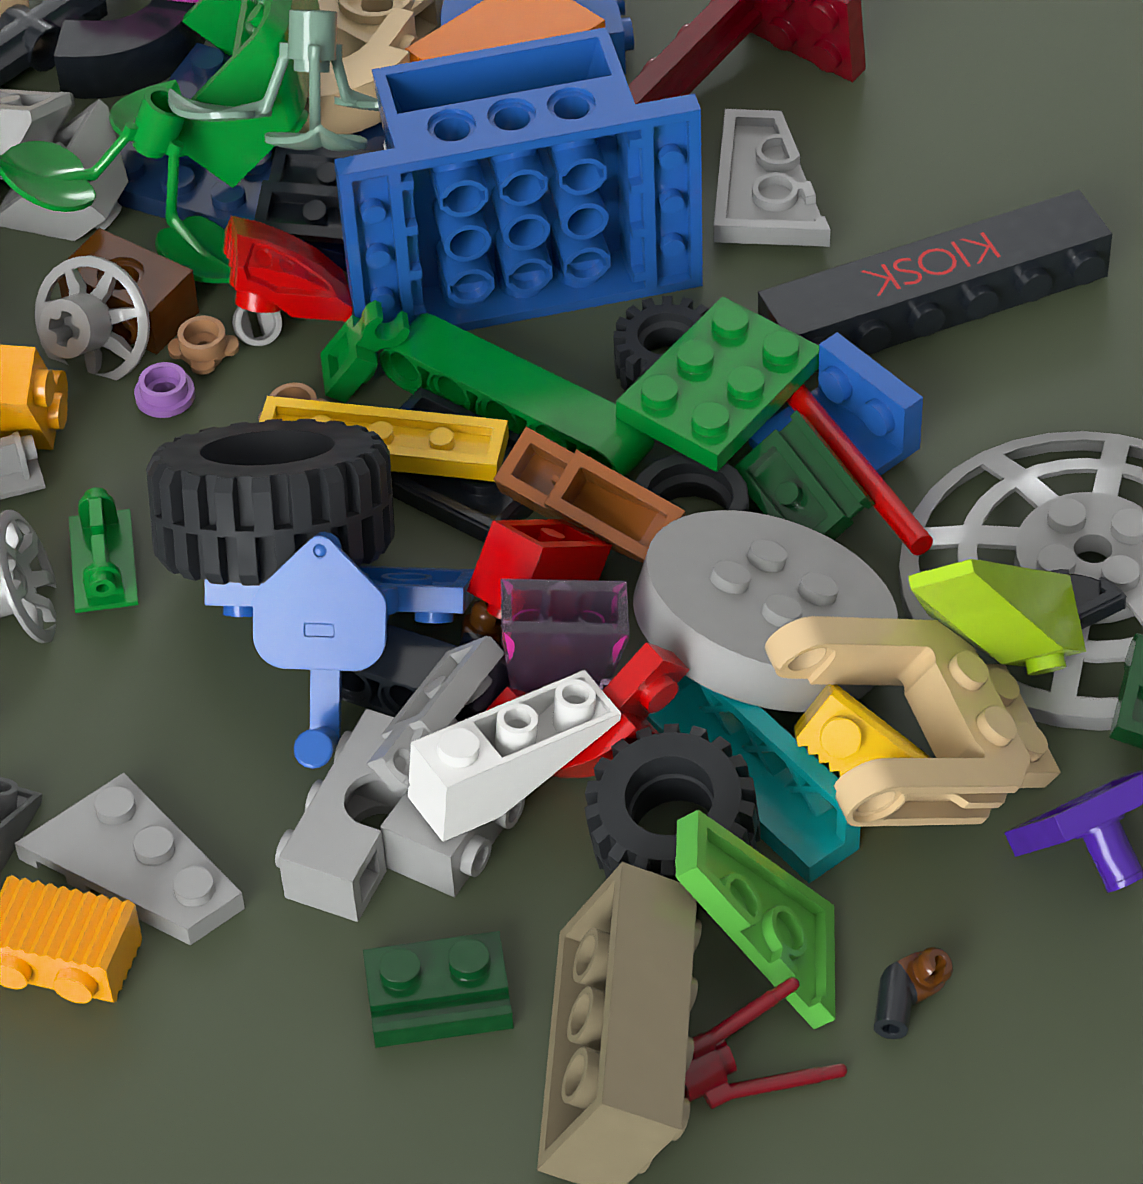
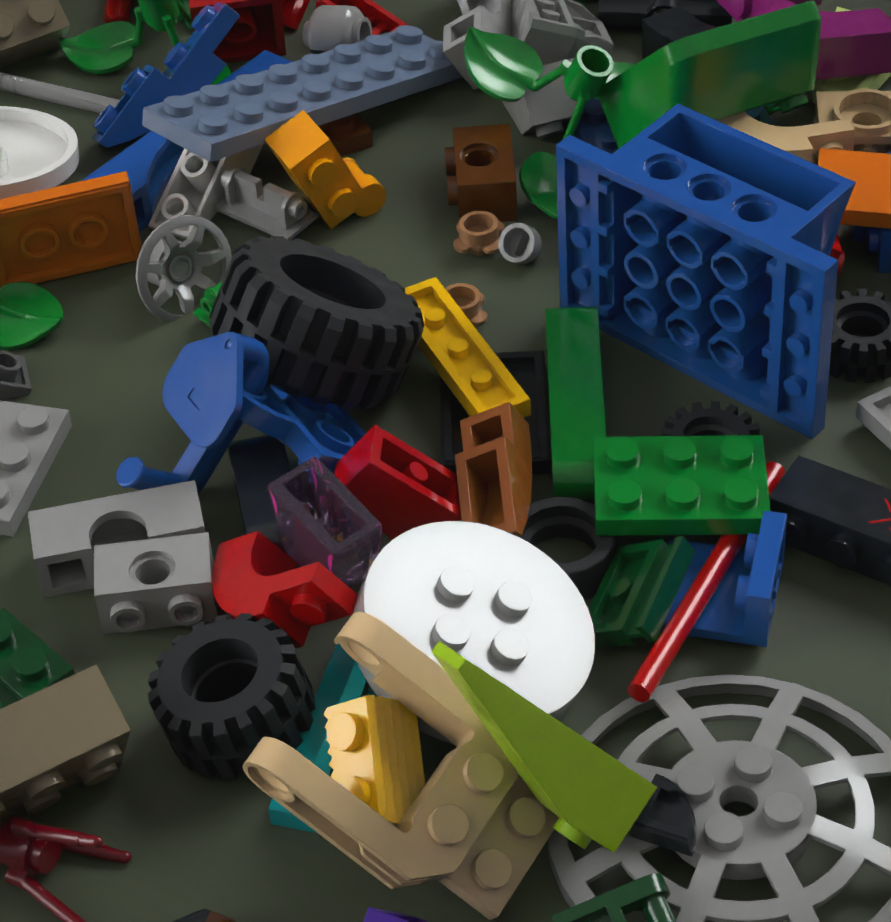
camera: 55 degrees right, 5 degrees down
light grey wheel [35,255,150,381] -> none
medium lavender plate [134,362,195,418] -> none
sand green plant [168,9,380,151] -> none
red slope [223,215,353,321] -> none
green plate [320,300,410,403] -> none
light grey hinge [367,636,505,793] -> none
white slope [408,670,621,842] -> none
bright green wing [675,810,836,1029] -> none

